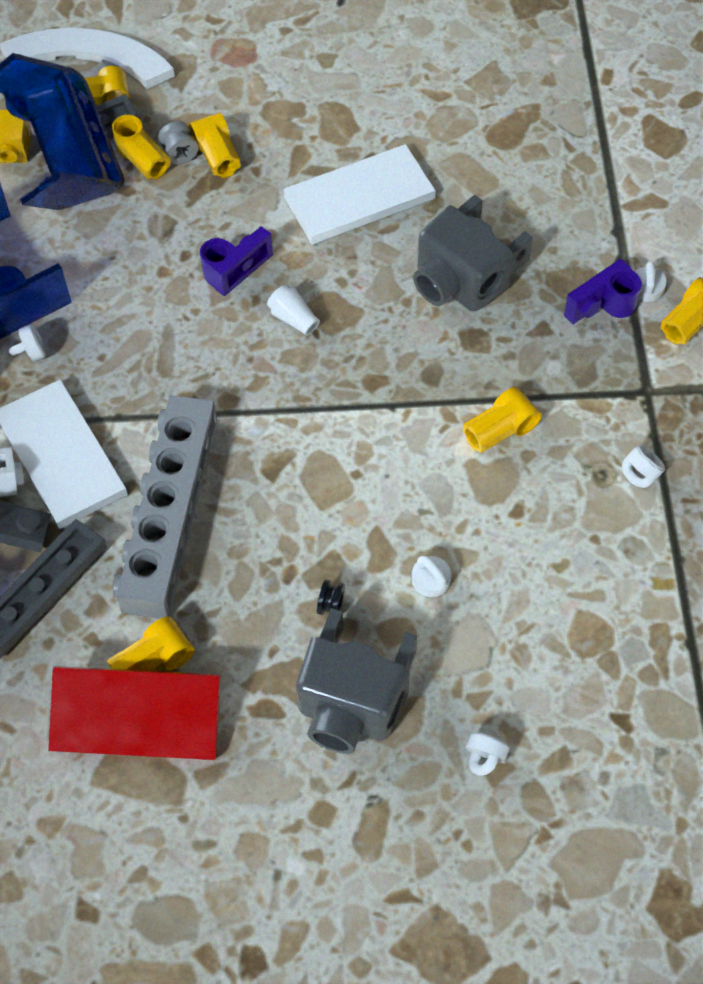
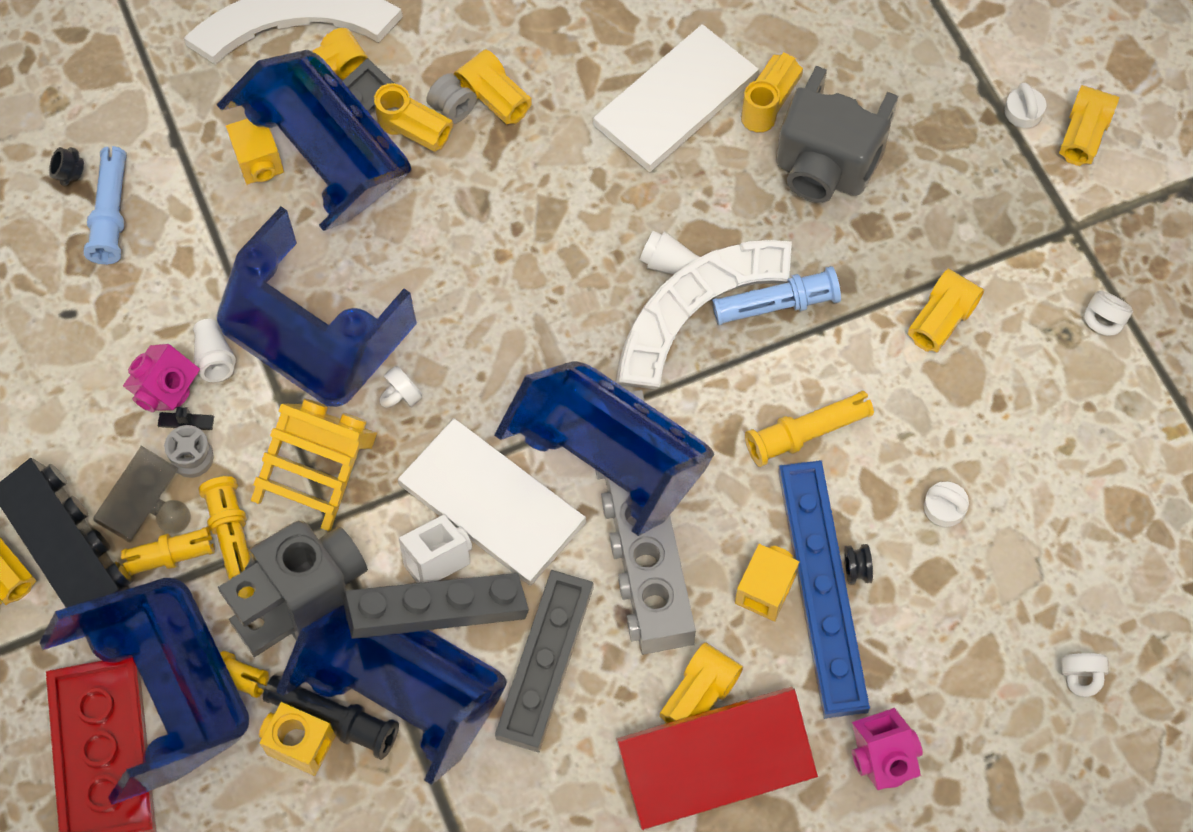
camera: 20 degrees left, 5 degrees up
dark purple plate [200,226,273,297] -> none
dark grey piece [296,608,417,754] -> none
dark purple plate [564,258,642,325] -> none
none -> clear blue windscreen [494,361,714,536]
none -> white tile [616,240,792,390]
none -> light blue pin [712,266,841,325]
none -> yellow brick [735,544,800,622]
none -> yellow piece [741,52,803,132]
none -> yellow pin [745,391,874,467]
none -> blue tile [778,460,870,719]
none -> dark pink brick [852,708,923,790]

